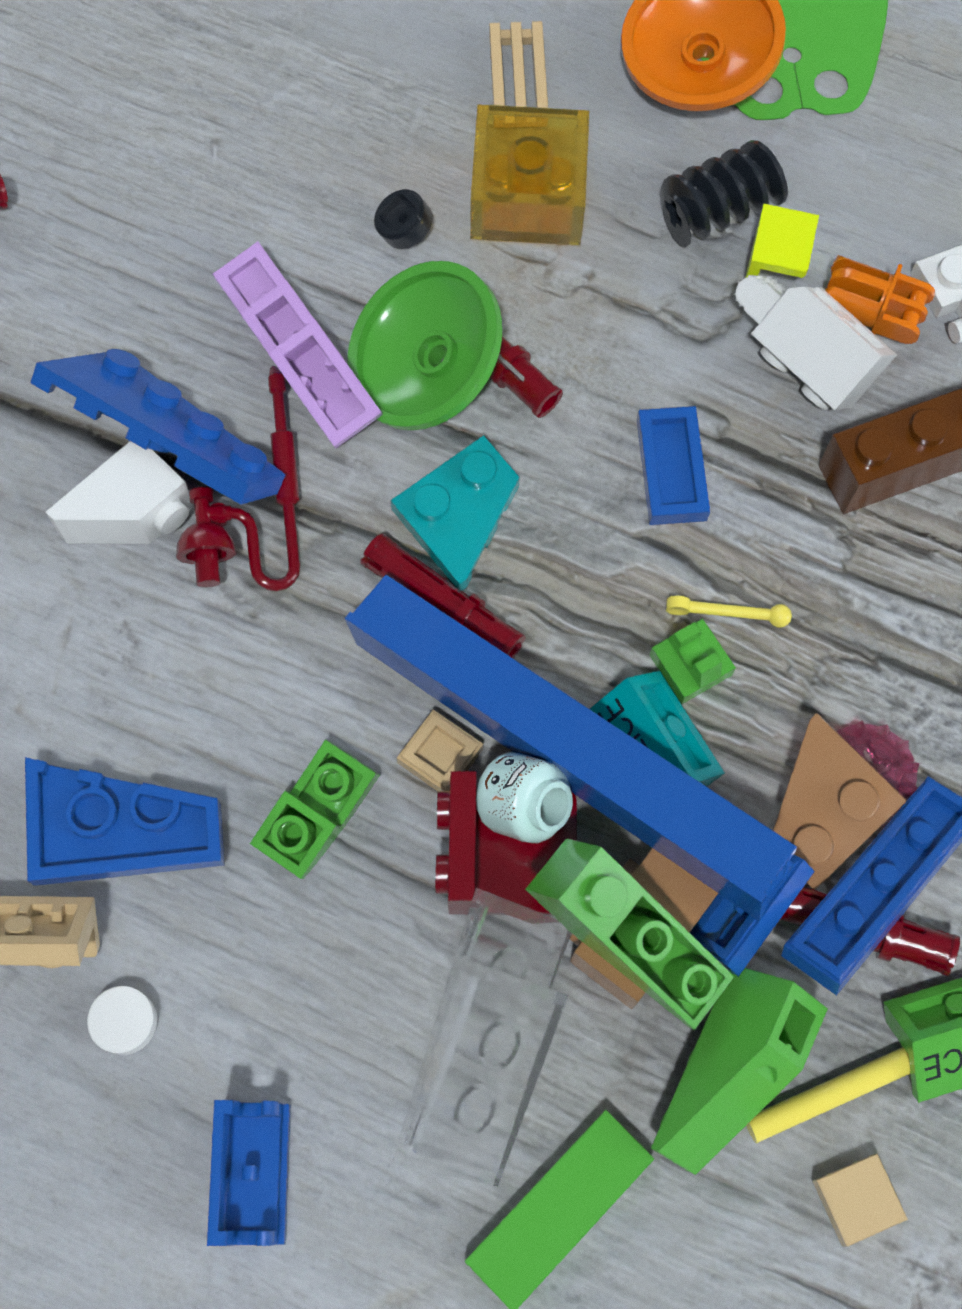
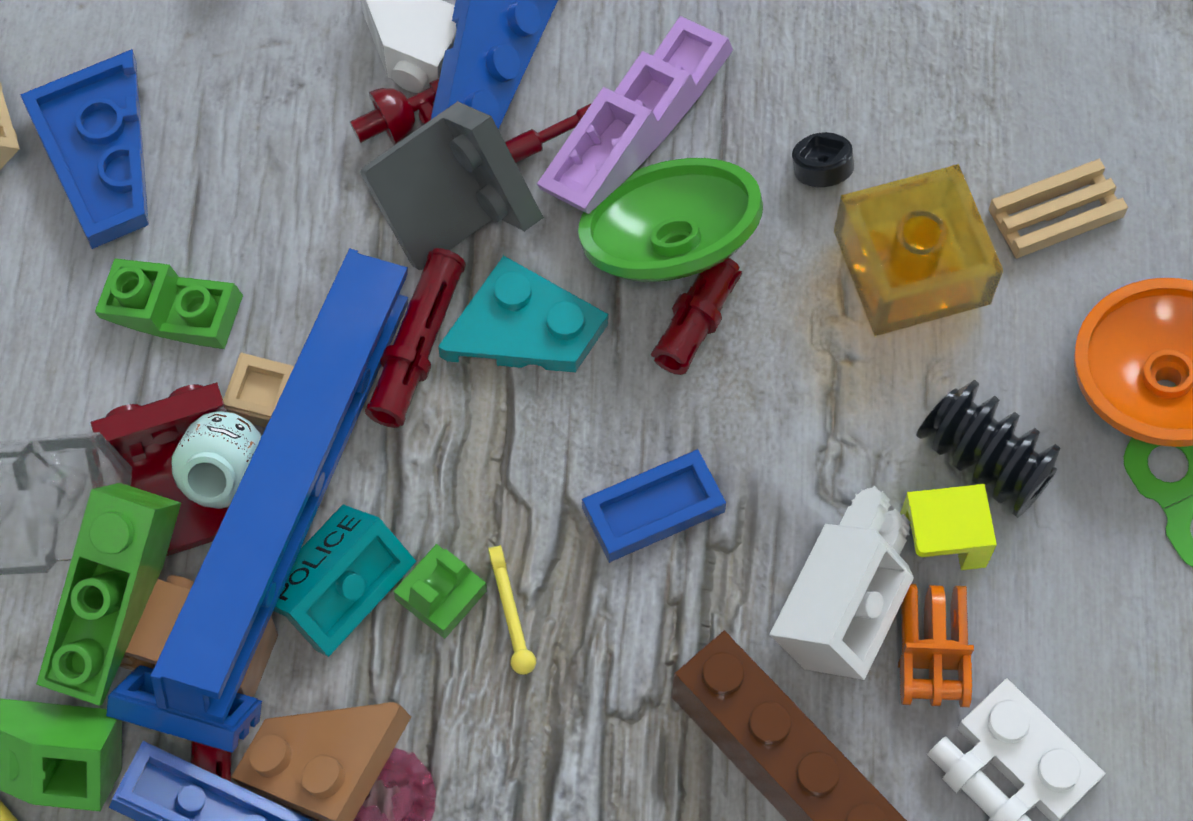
camera: 70 degrees right, 5 degrees down
none -> dark grey bracket [360,101,544,270]

